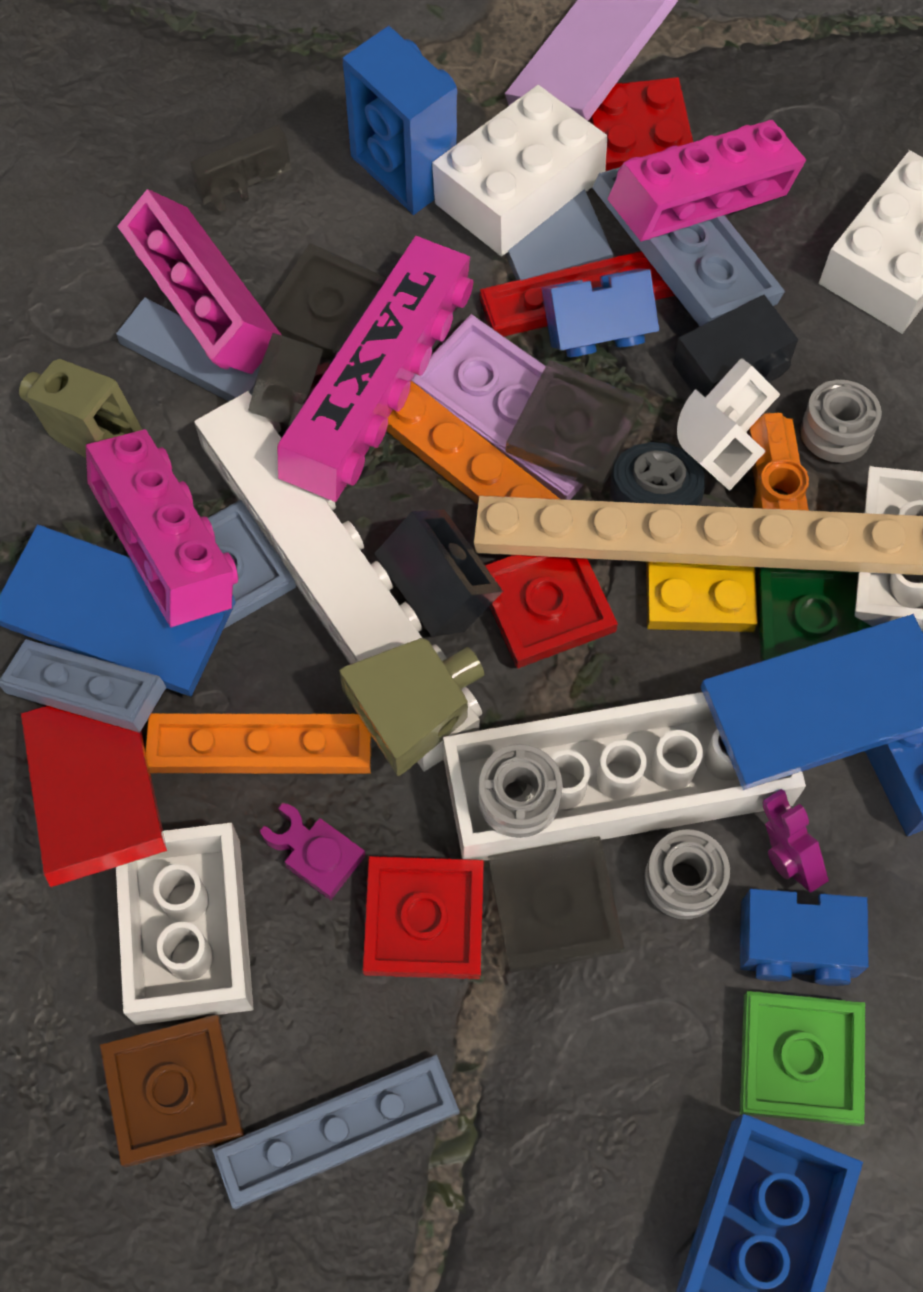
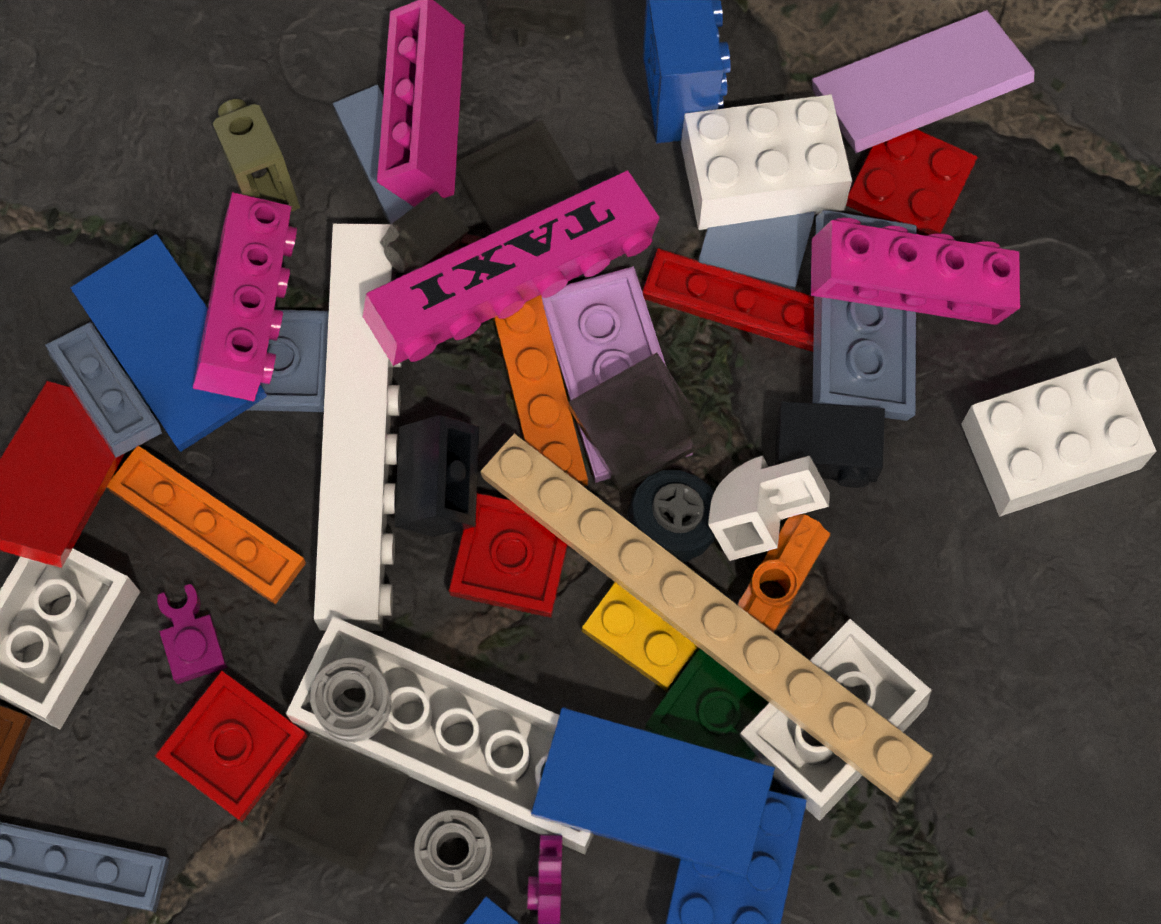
camera: 35 degrees right, 5 degrees up
olive torso [339,638,485,776] -> none
brick [541,269,659,357] -> none
light grey wheel [800,380,882,463] -> none

